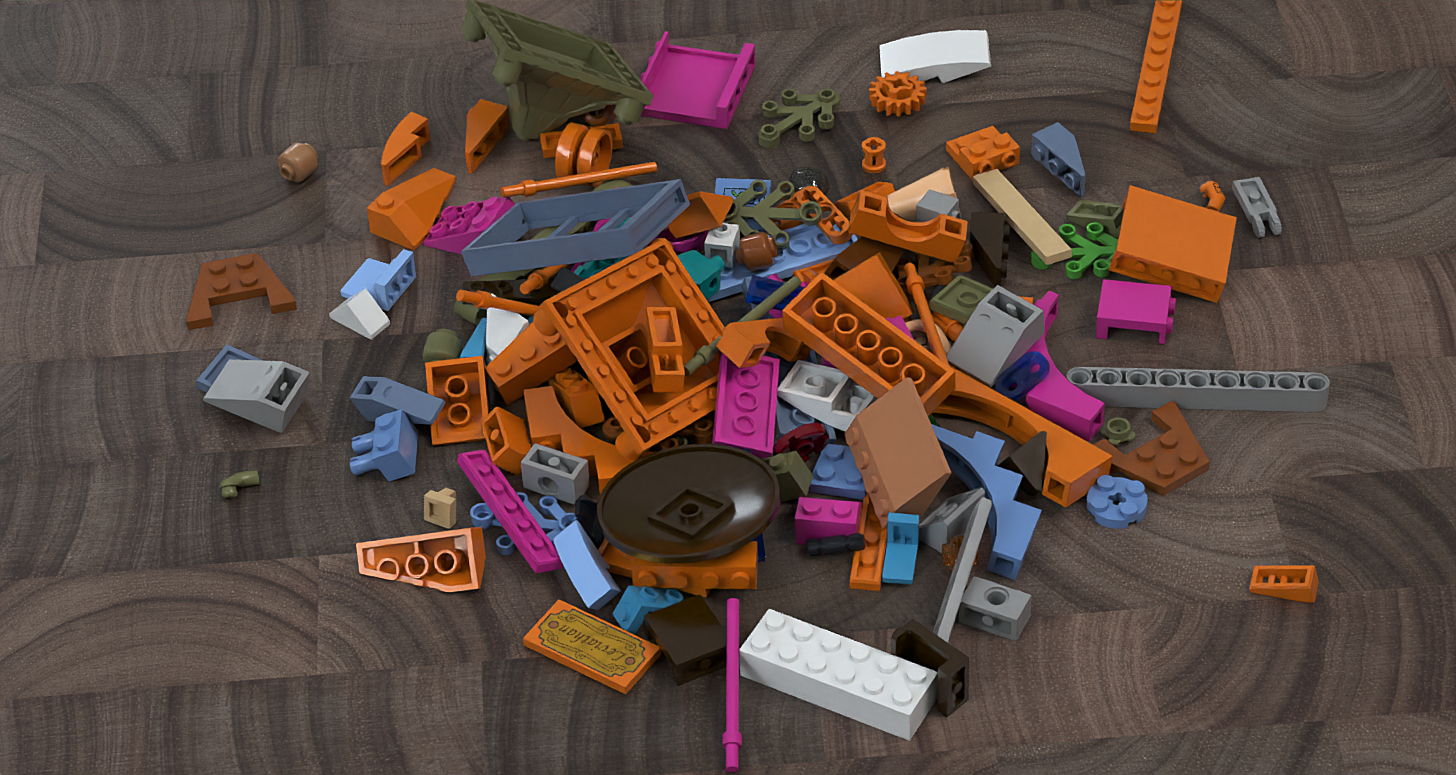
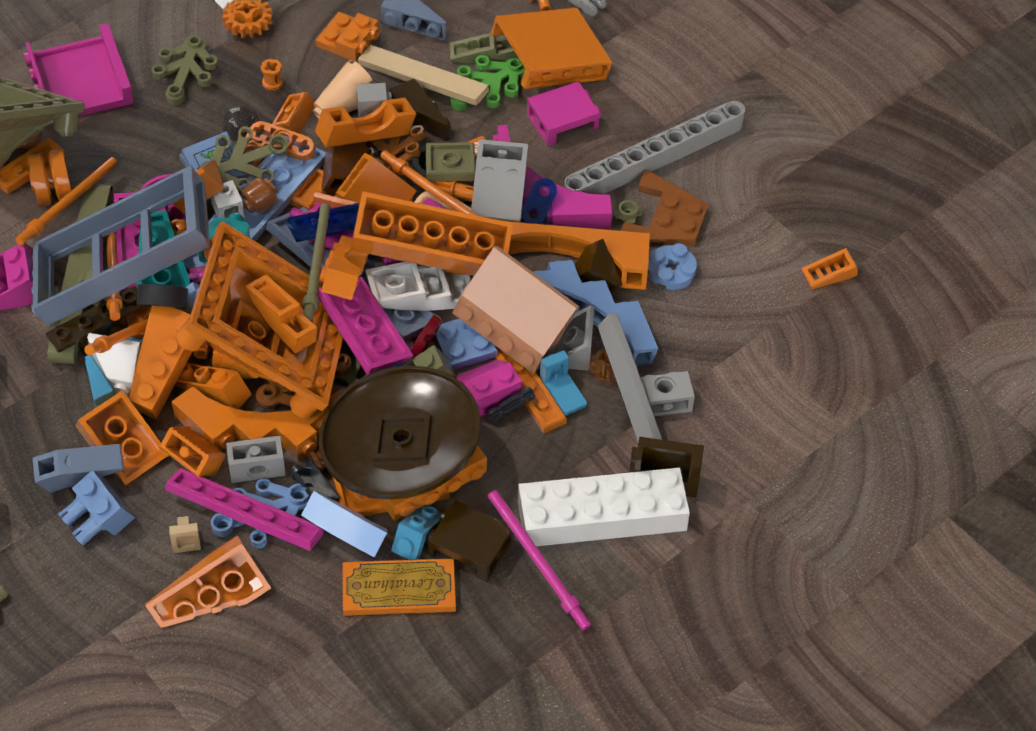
camera: 40 degrees left, 10 degrees up
olive head [423,329,462,363] -> none

